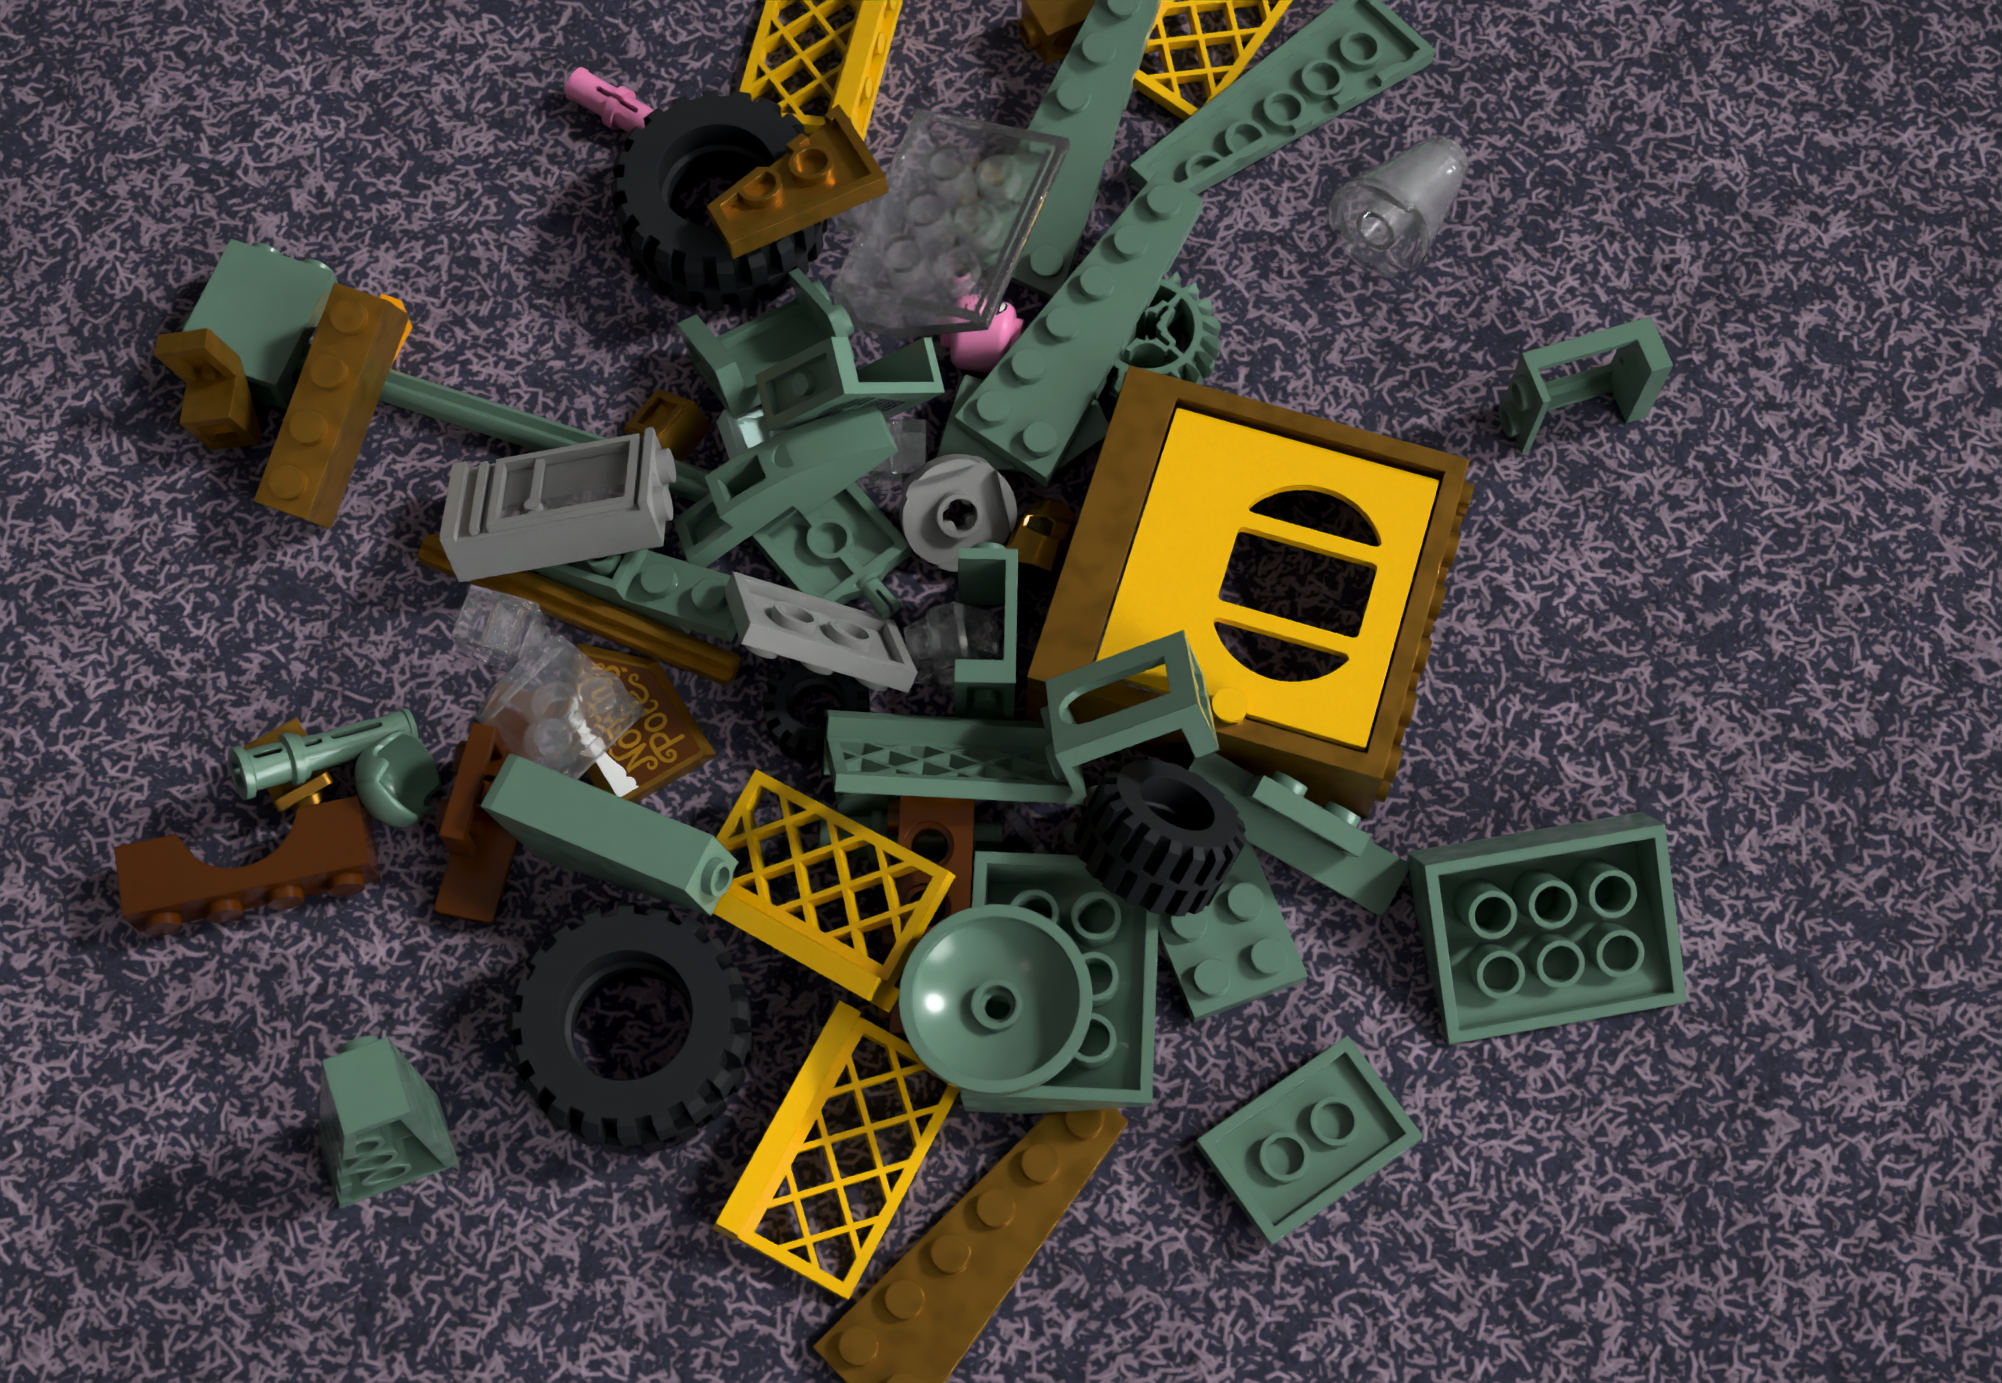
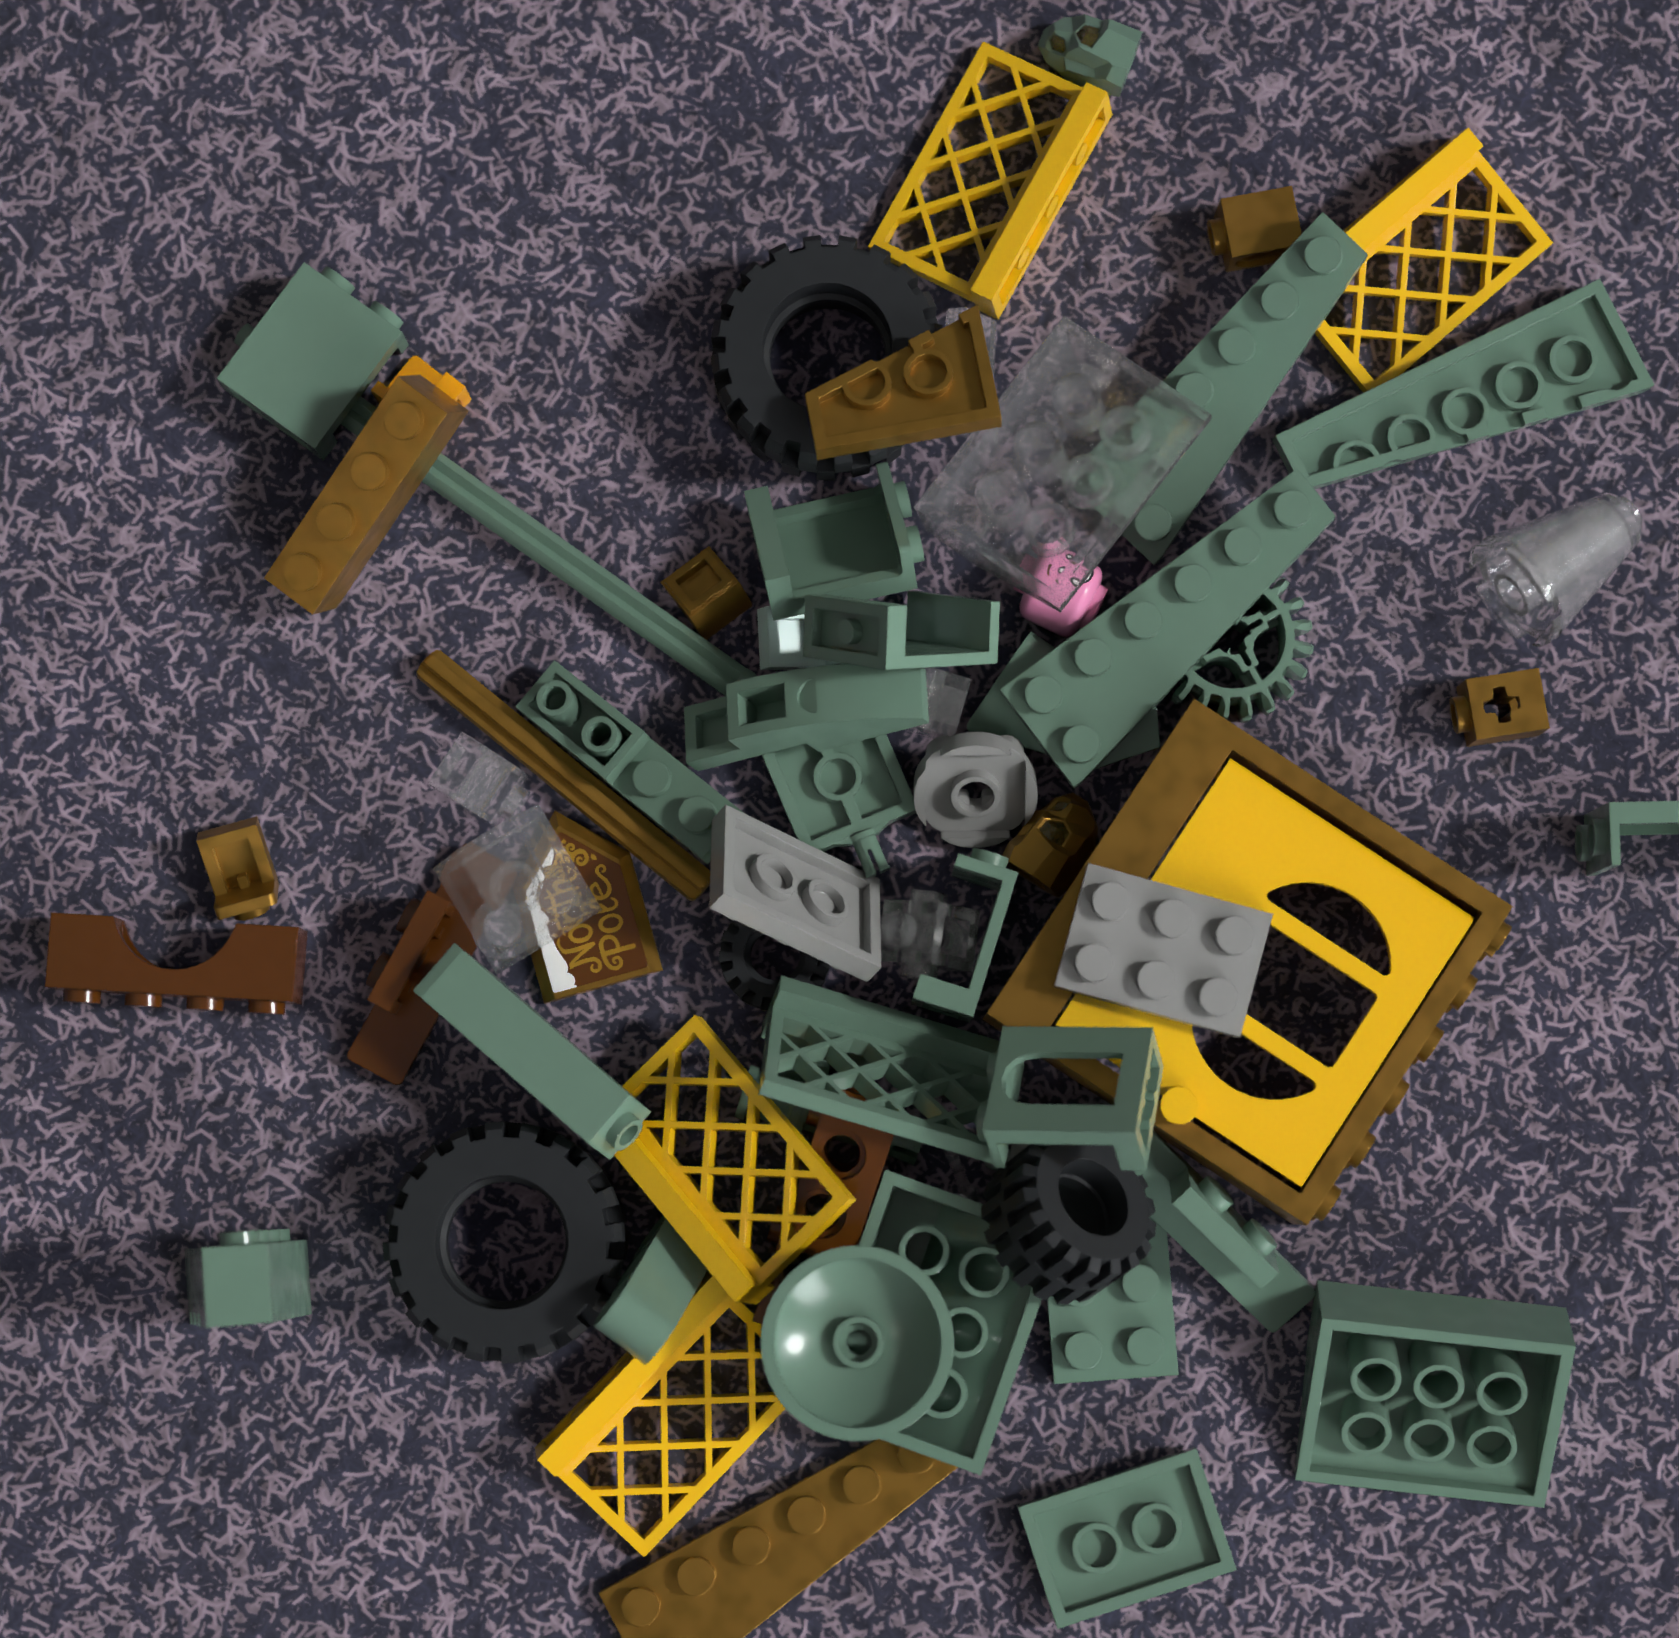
camera: 20 degrees right, 15 degrees up
pearl gold slope [154,328,262,449] -> none
sand green pin [228,708,418,801] -> none
sand green hair [354,730,442,828] -> none
light grey door [439,427,676,582] -> none
bright pink pin [564,67,654,133] -> none
none -> sand green beam [594,1215,708,1365]
none -> light grey plate [1054,863,1273,1038]
none -> pearl gold brick [1450,668,1550,747]

